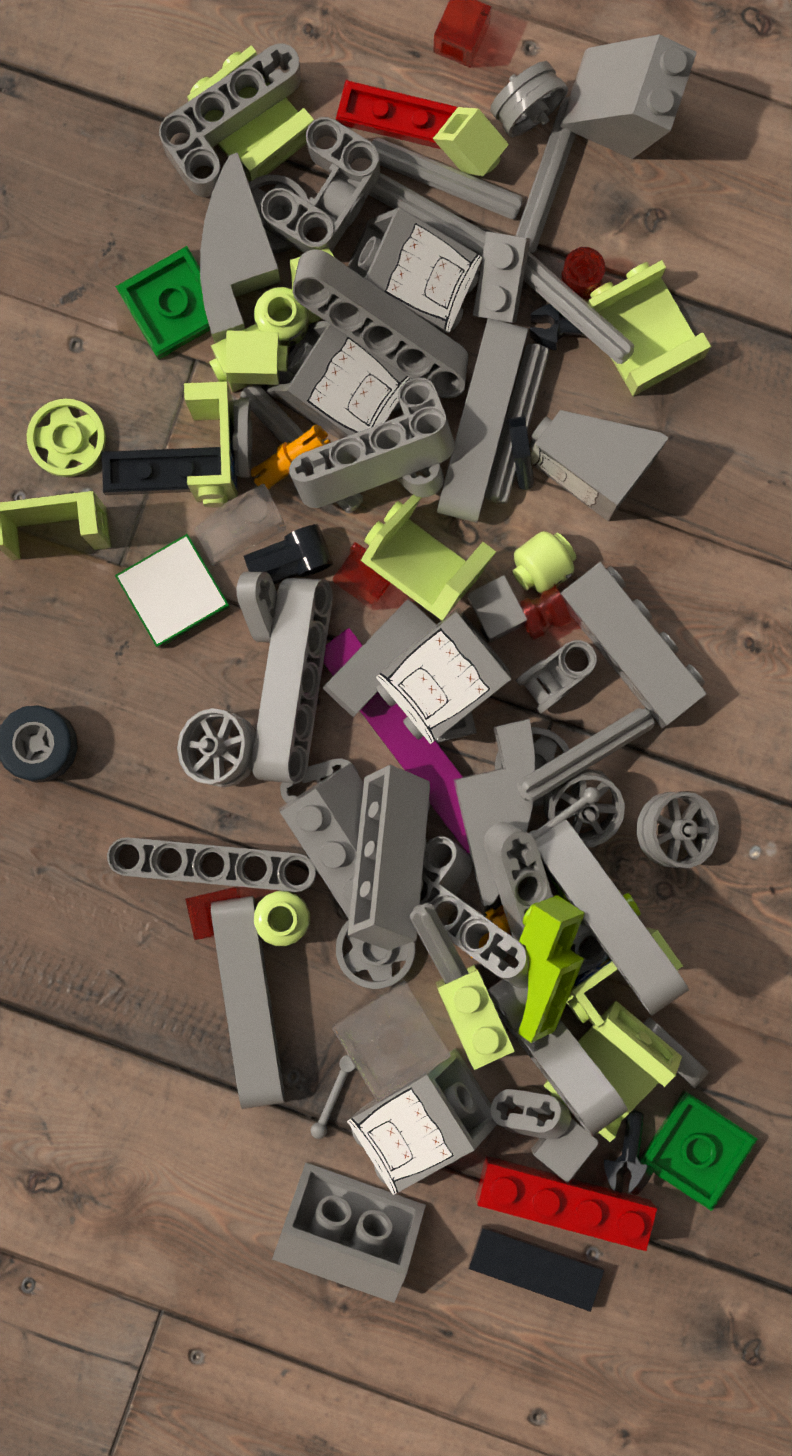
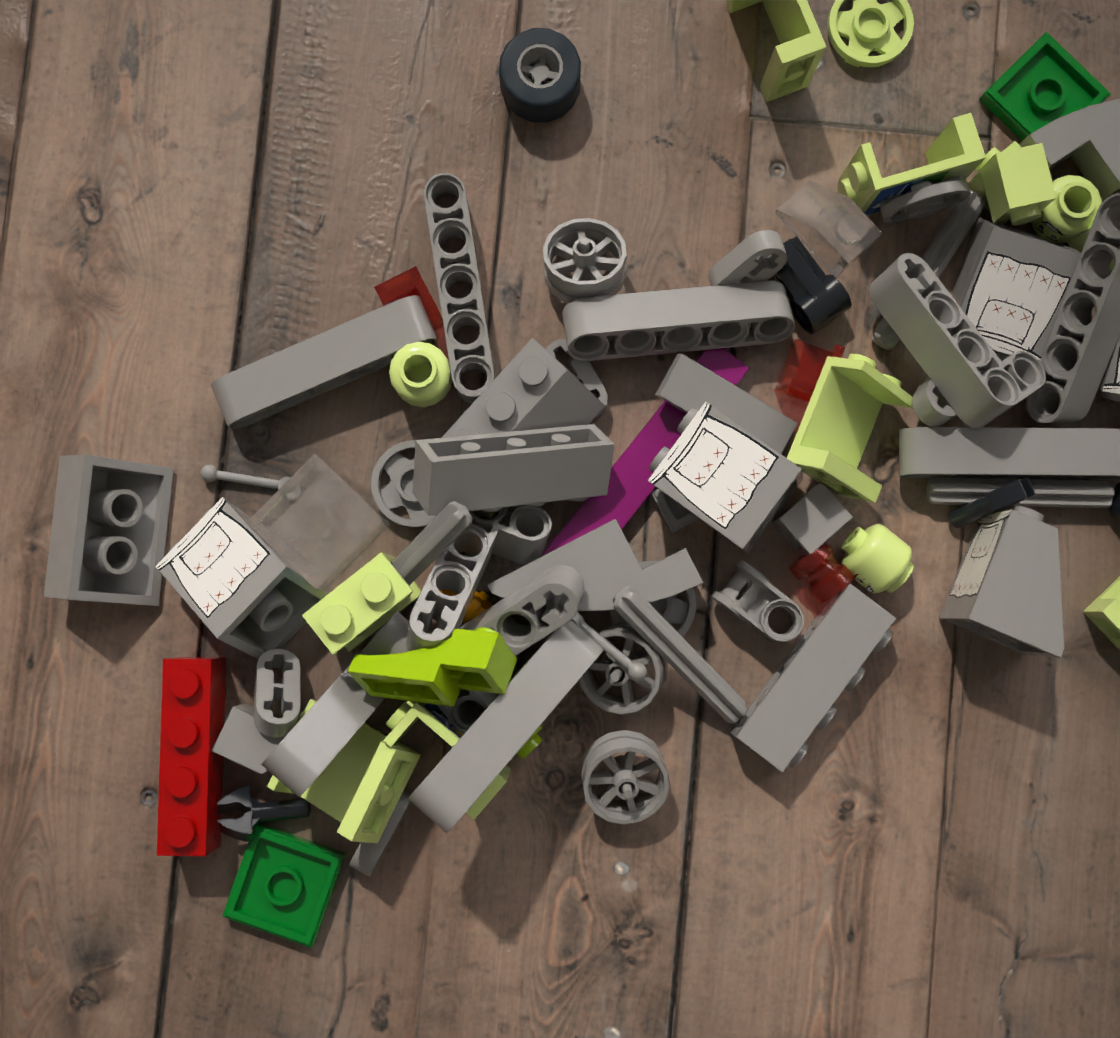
camera: 70 degrees right, 0 degrees up
black tile [102,447,222,495] -> none
white tile [115,534,230,648] -> none
light orange pin [251,425,331,491] -> none
black tile [468,1225,604,1312] -> none

